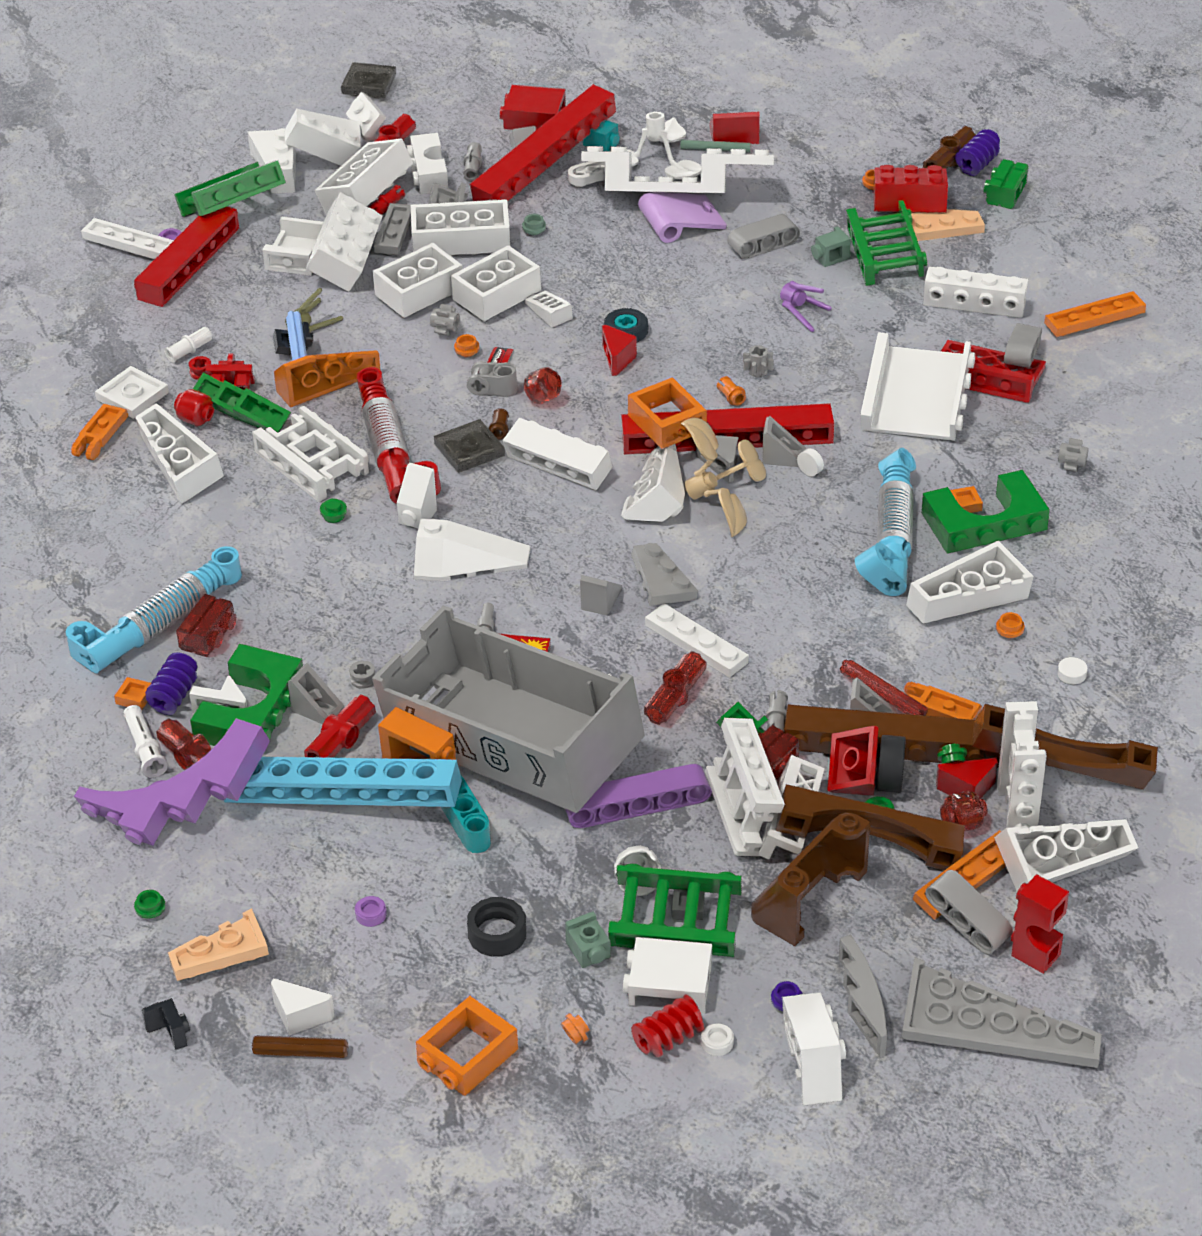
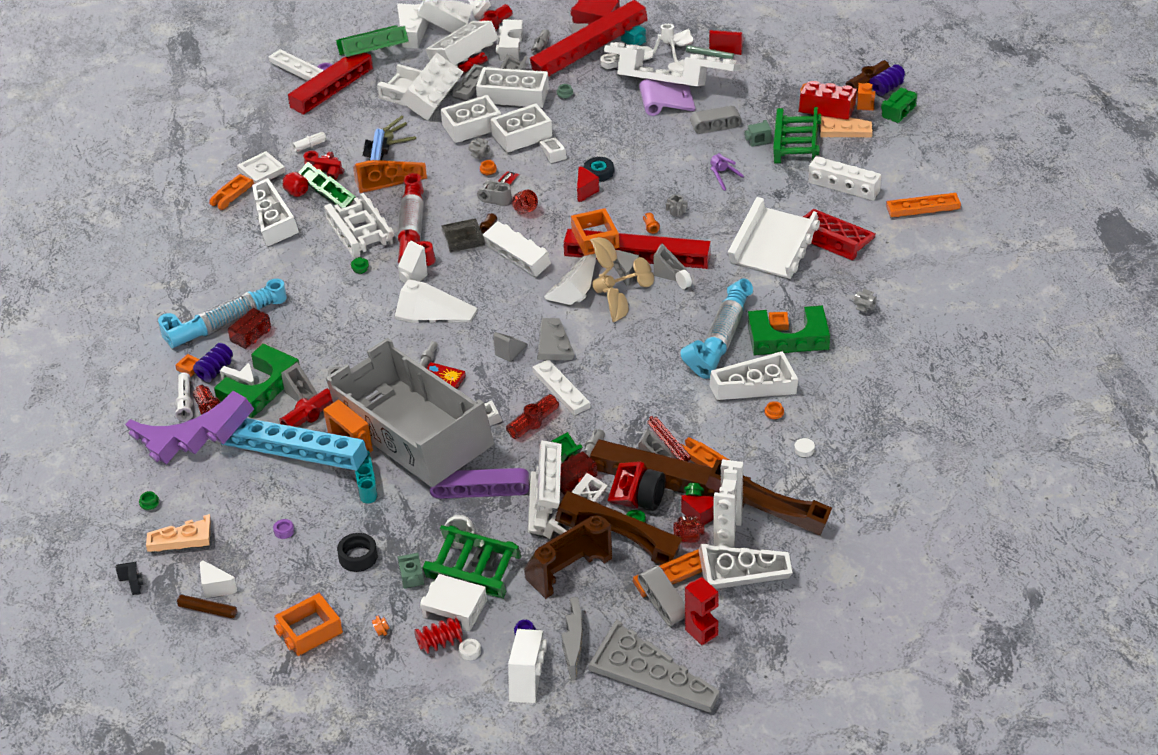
camera: 15 degrees right, 0 degrees up
light grey beam [1004,323,1042,368] -> none
none -> orange brick [857,83,875,111]

